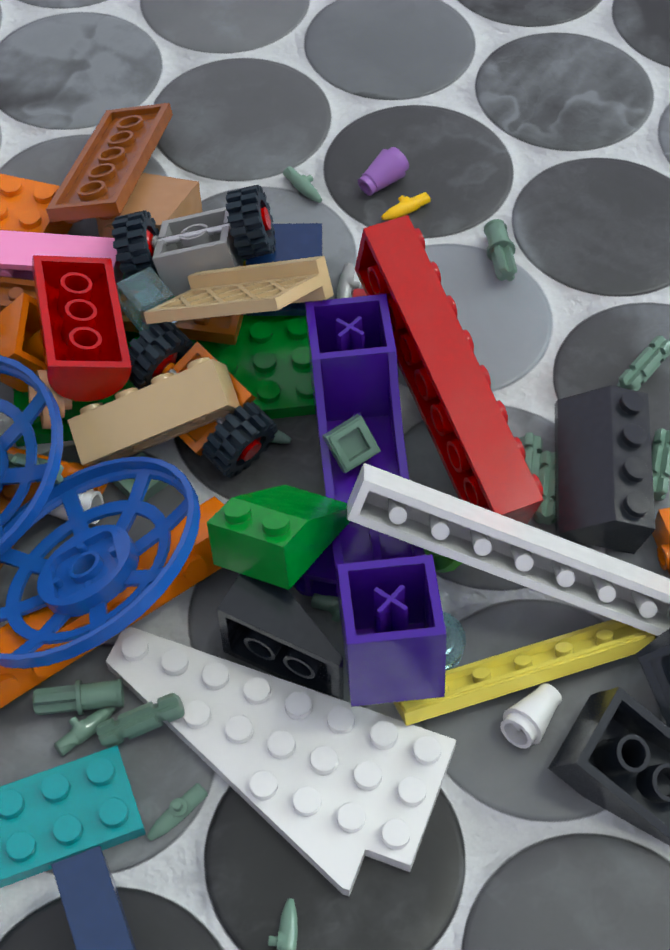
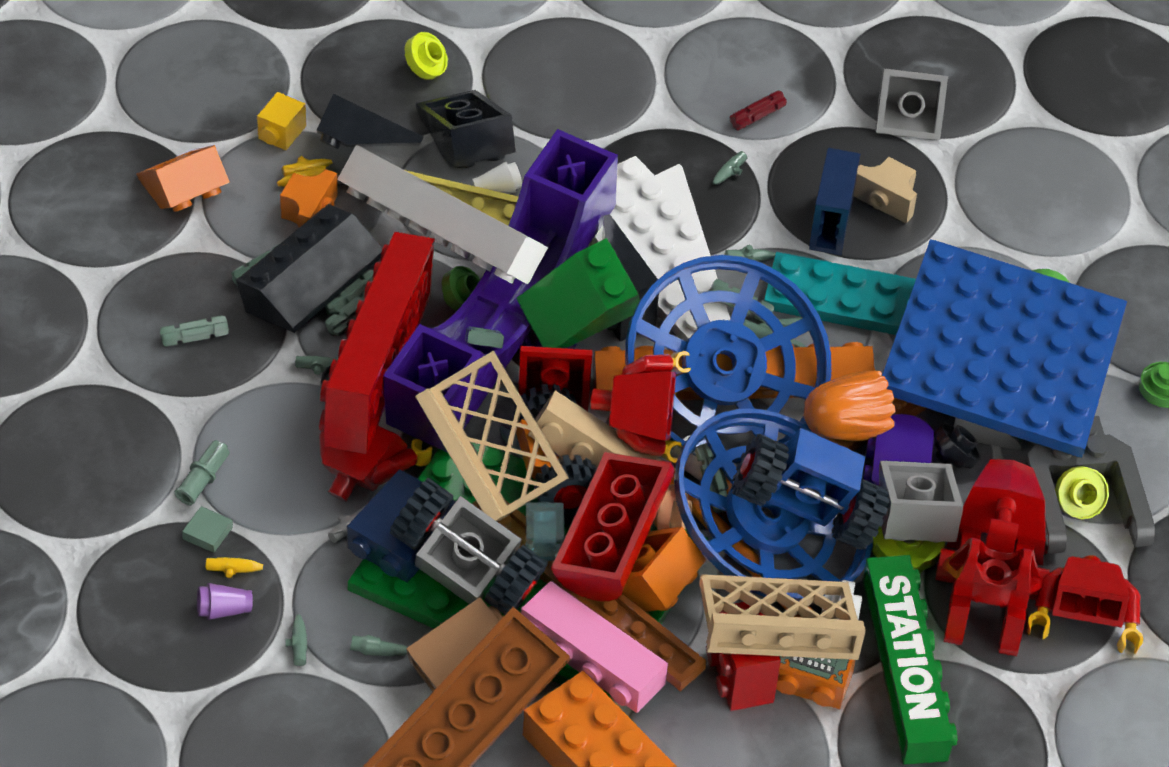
camera: 150 degrees left, 5 degrees down
none -> sand green tile [182,506,233,553]
none -> sand green helmet [295,356,338,375]
none -> red slope [518,346,592,411]
none -> red torso [591,351,691,463]

